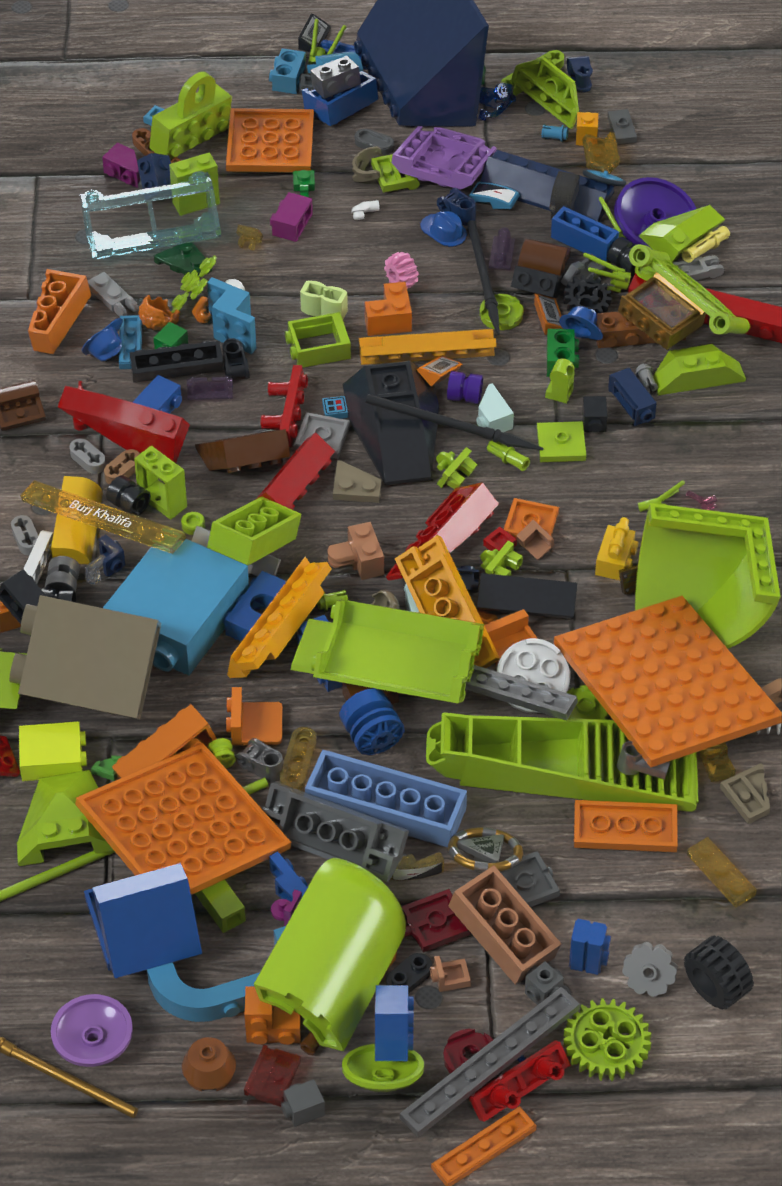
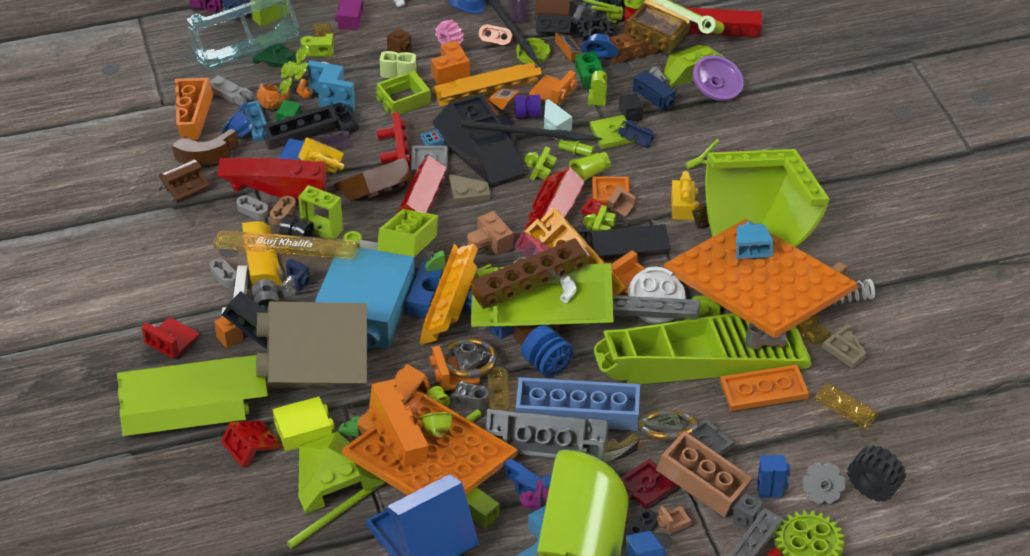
camera: 15 degrees left, 5 degrees down
none -> reddish brown arch [172,129,239,166]
none -> yellow brick [298,137,344,174]
none -> lime leg [301,34,334,57]
none -> orange wedge [367,379,429,467]
none -> reddish brown brick [387,28,412,53]
none -> lime piece [418,412,457,437]
none -> bright green tile [425,251,445,273]
none -> flat silver piece [442,338,498,378]
none -> reddish brown brick [471,238,587,309]
none -> plate [479,24,513,46]
none -> clear pink tile [514,231,551,257]
none -> orange bracket [529,70,577,107]
none -> white arm [560,276,577,303]
none -> lime plant [569,152,611,182]
none -> dark blue hinge [618,120,656,148]
none -> medium lavender dish [693,55,743,101]
none -> dark azure torso [736,221,773,259]

